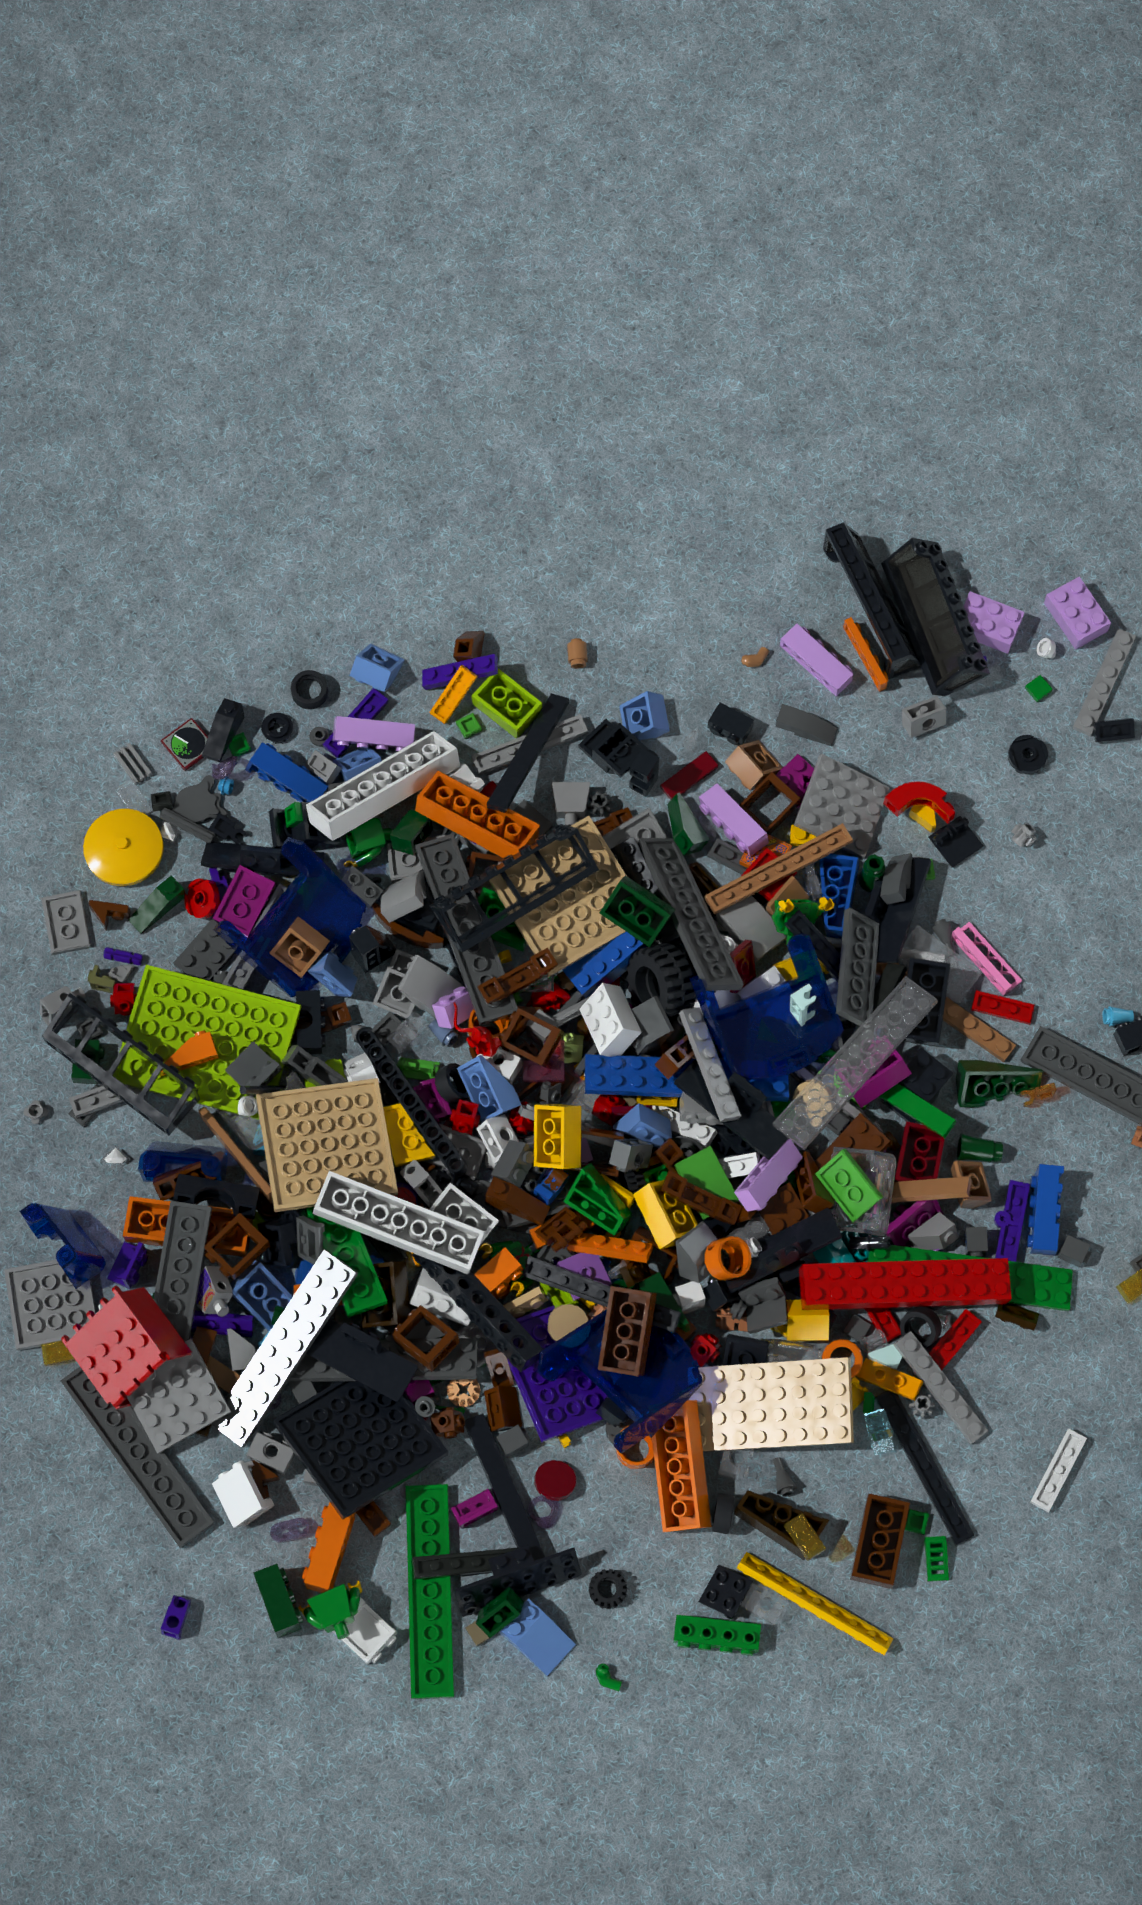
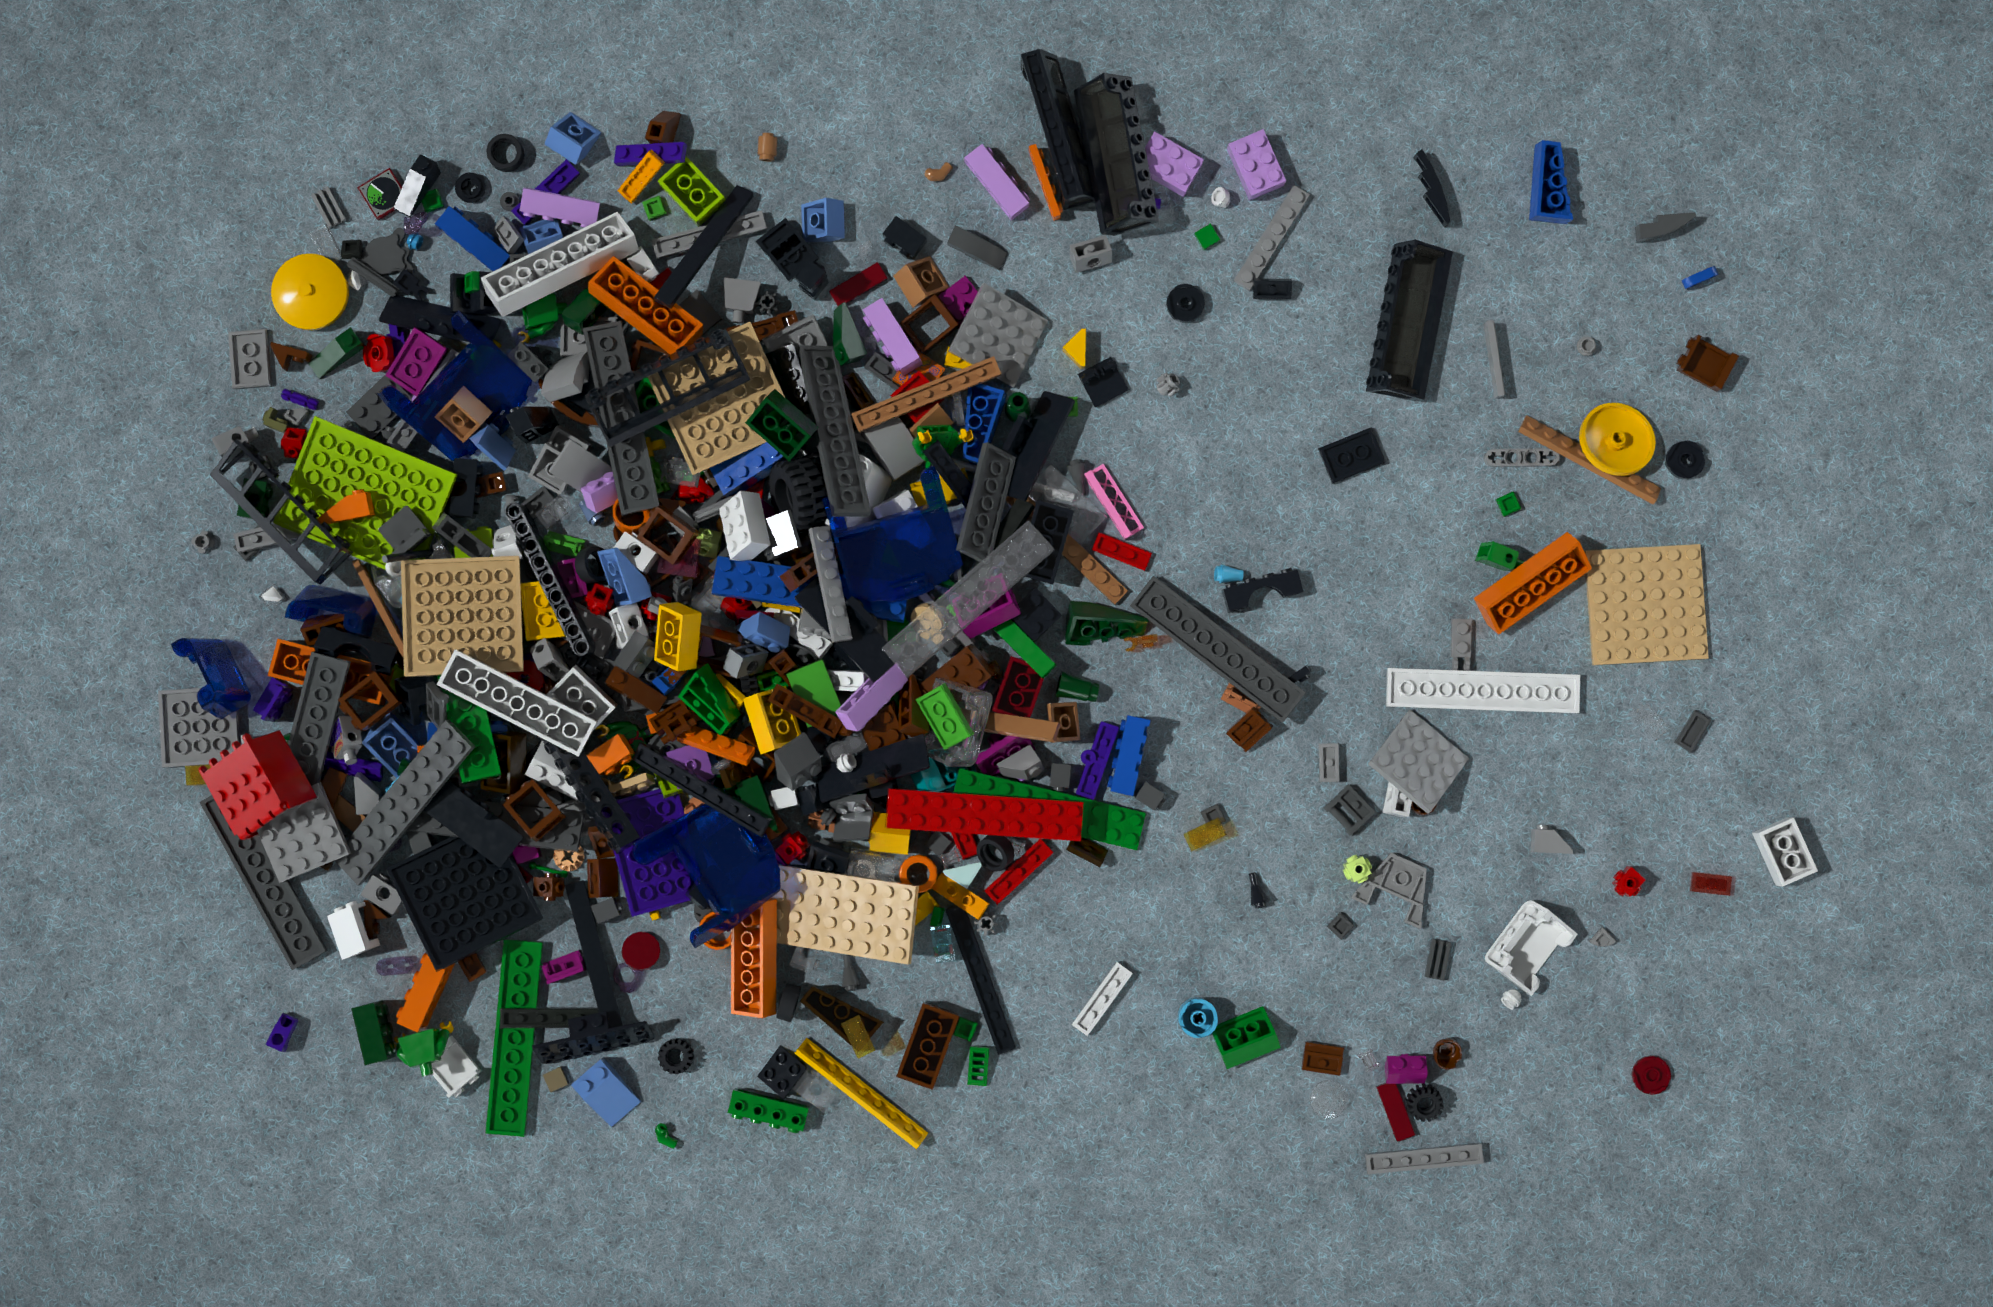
camera: 10 degrees right, 15 degrees up
dark grey cone [415,1395,439,1417] -> none
red animal [454,1002,501,1057] -> none
dark green brick [476,1587,524,1638] -> none
reddish brown slope [477,947,558,1004] -> none
tan tile [547,1304,589,1346] -> none
reddish brown brick [598,1286,657,1376] -> none
orange piece [705,1236,751,1280] -> none
dark red tile [729,940,756,993] -> none
light aqua hinge [790,984,816,1027] -> none
black axle [849,1235,891,1251] -> none
dark grey slope [880,853,913,904] -> none
red arch [883,782,955,824] -> none
light grey plate [893,1331,988,1444] -> none

